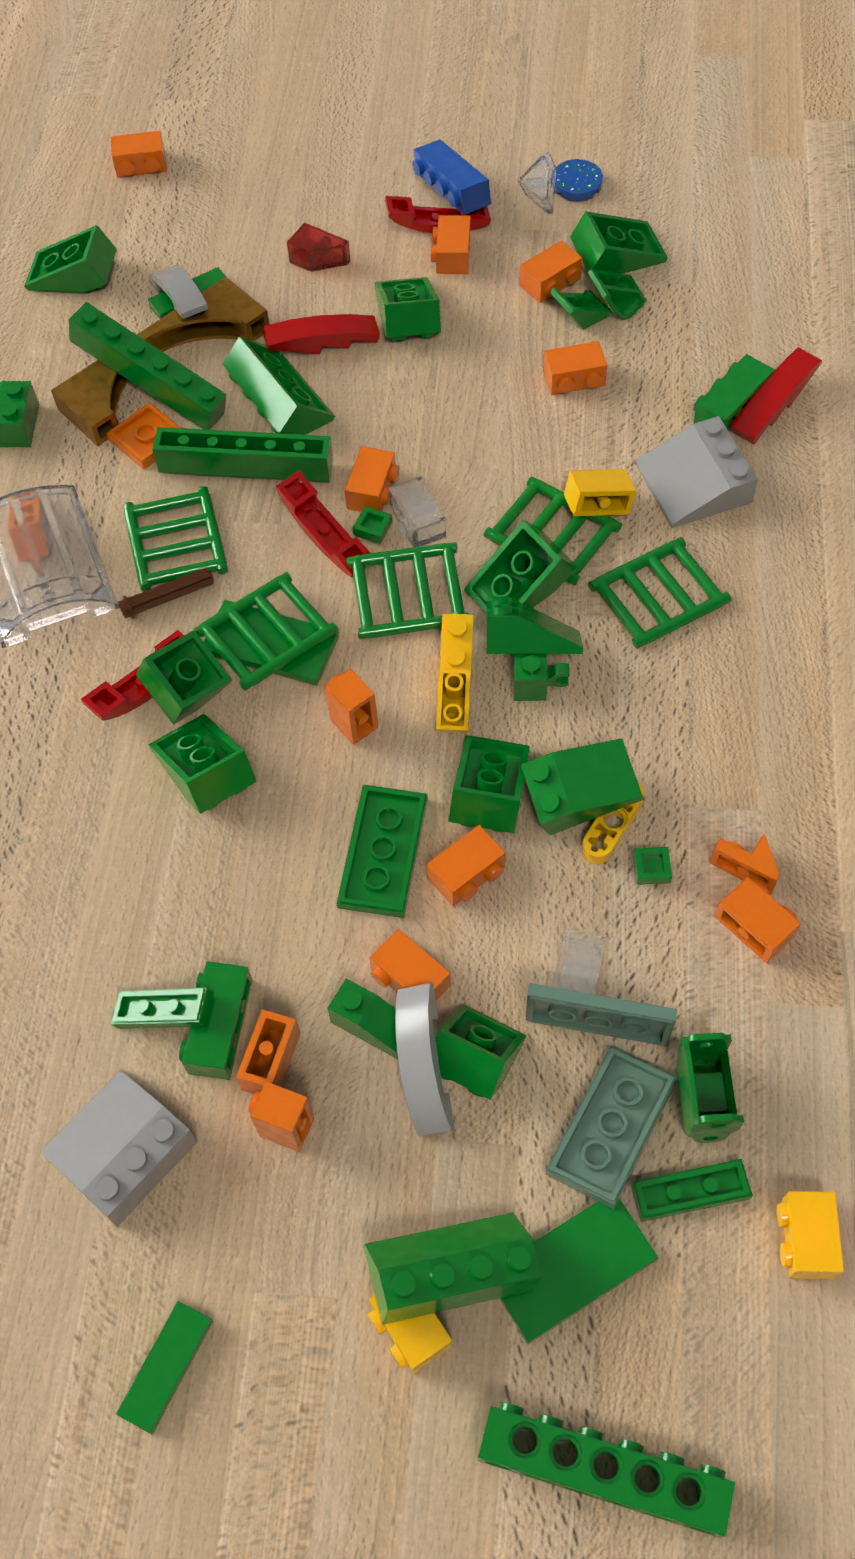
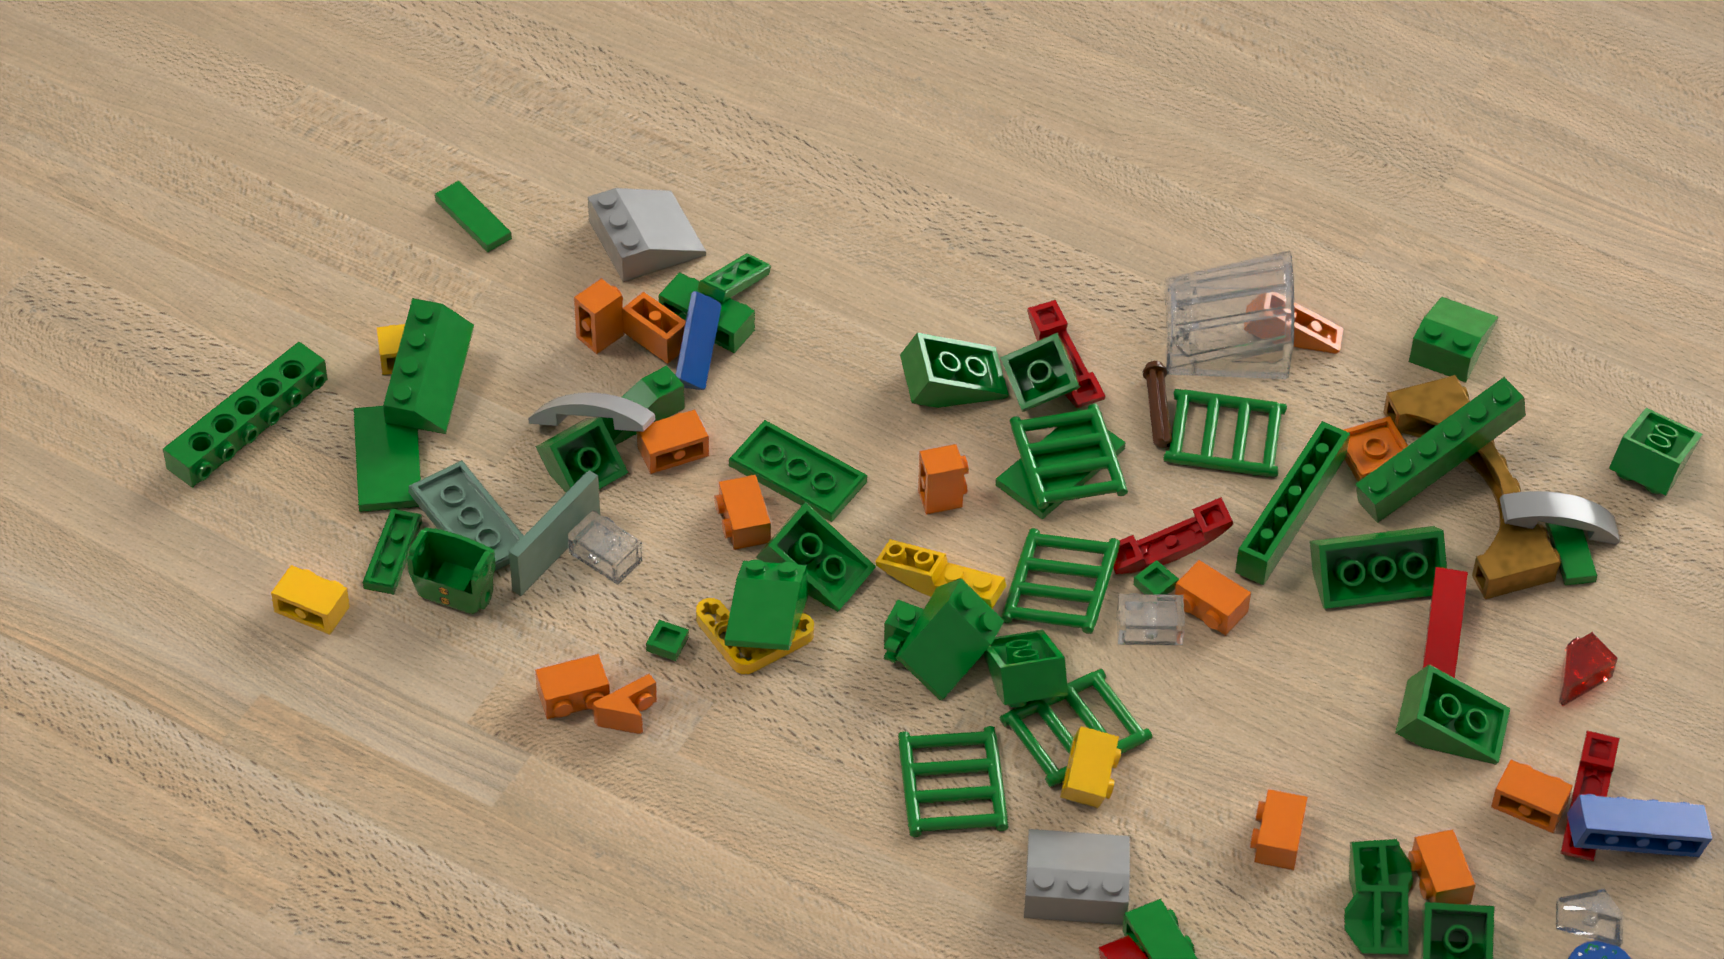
camera: 110 degrees right, 10 degrees down
none -> blue slope [675,291,721,390]

